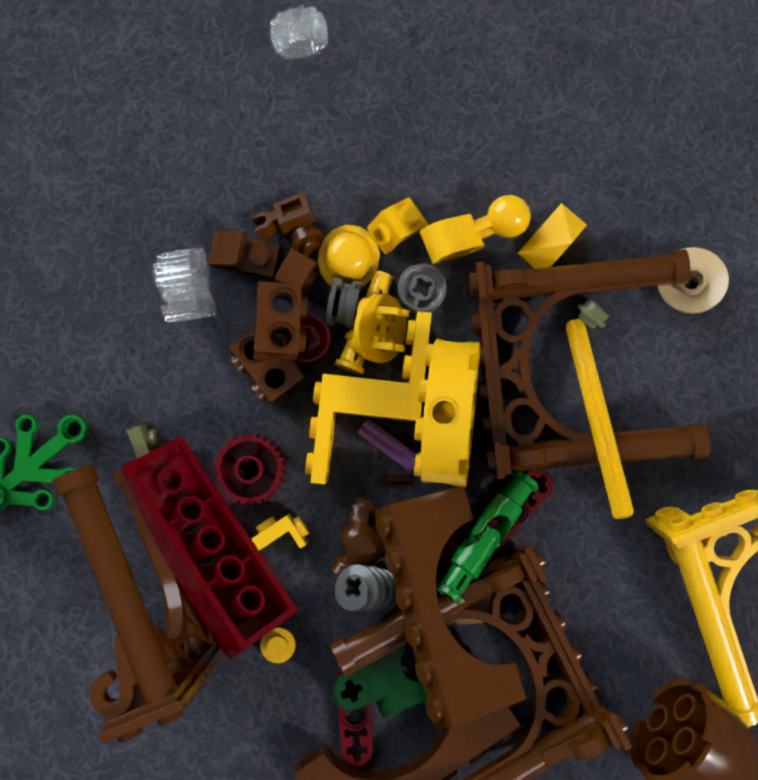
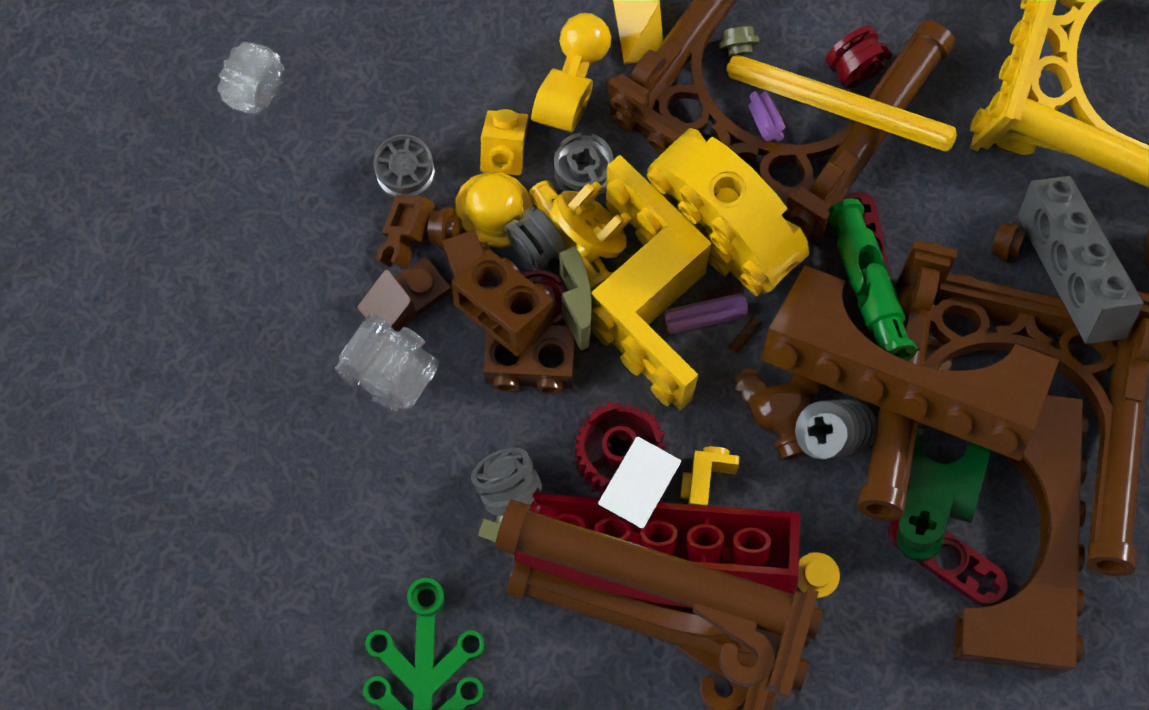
camera: 45 degrees left, 15 degrees down
none -> flat silver wheel [373,135,435,199]
none -> dark grey wheel [471,447,543,516]
none -> olive slope [560,246,591,350]
none -> white sticker [598,437,681,528]
none -> medium lavender axle [748,91,786,142]
none -> dark red wheel [825,25,892,89]
none -> reddish brown plate [992,221,1026,264]
none -> dark grey brick [1018,176,1144,344]

